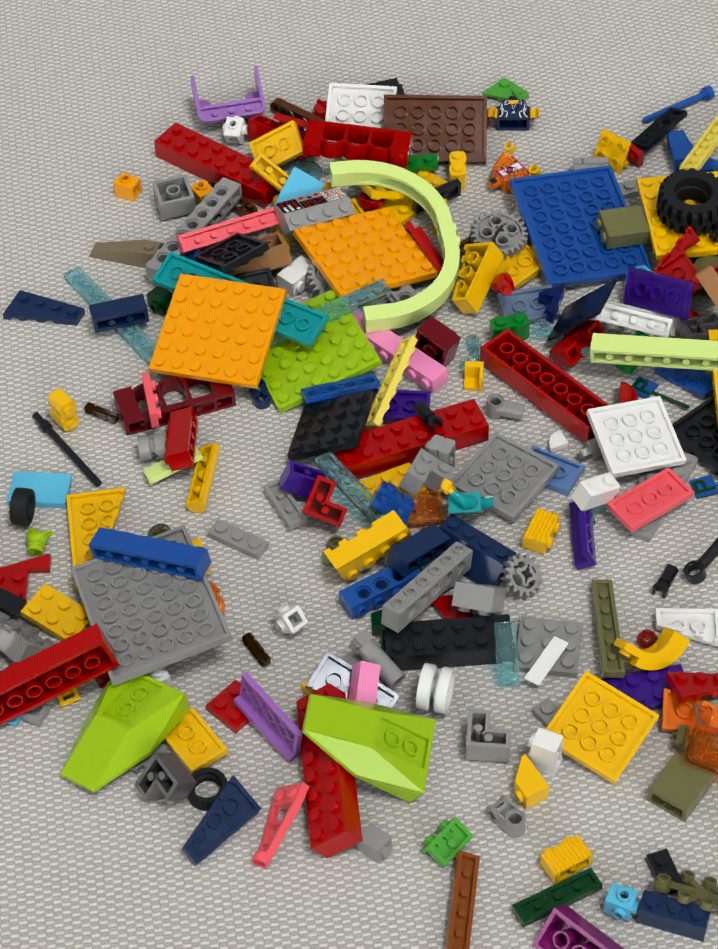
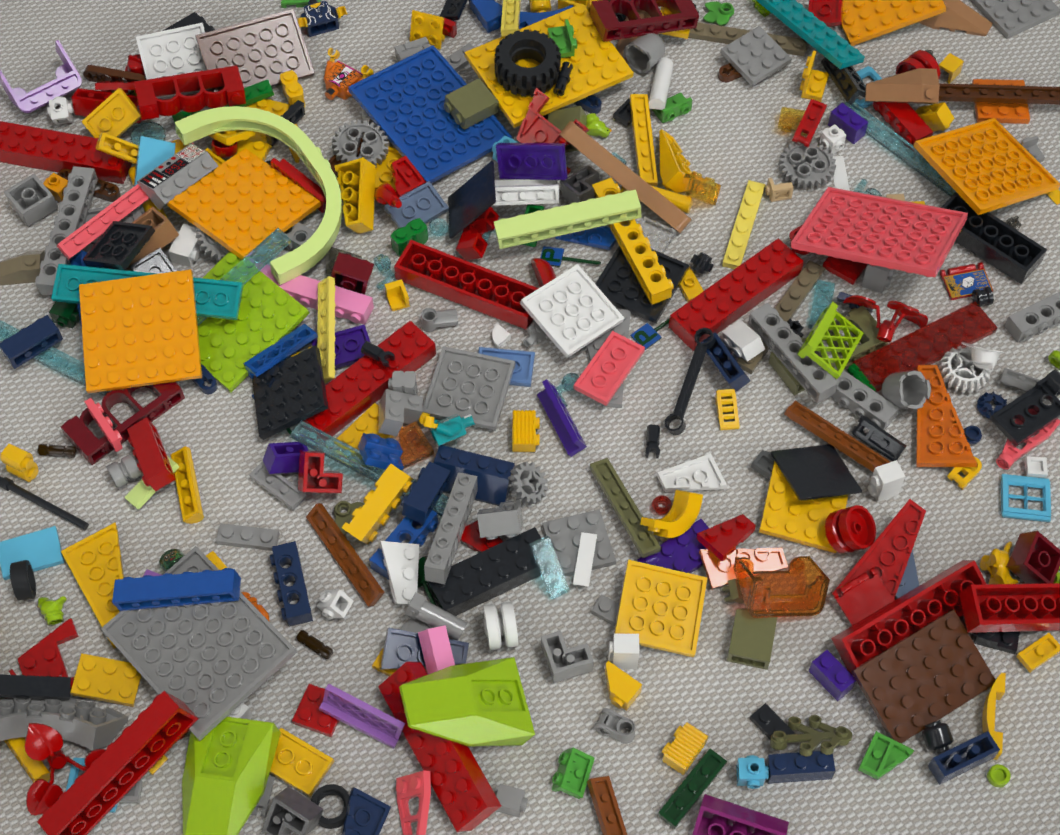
camera: 25 degrees left, 10 degrees up
clear blue slope [538,284,566,324] -> none
white brick [571,472,621,511] -> none
none -> dark blue brick [270,541,313,627]
none -> dark orange plate [306,503,385,607]
none -> white wing [378,541,419,605]
none -> red wing [391,156,426,198]

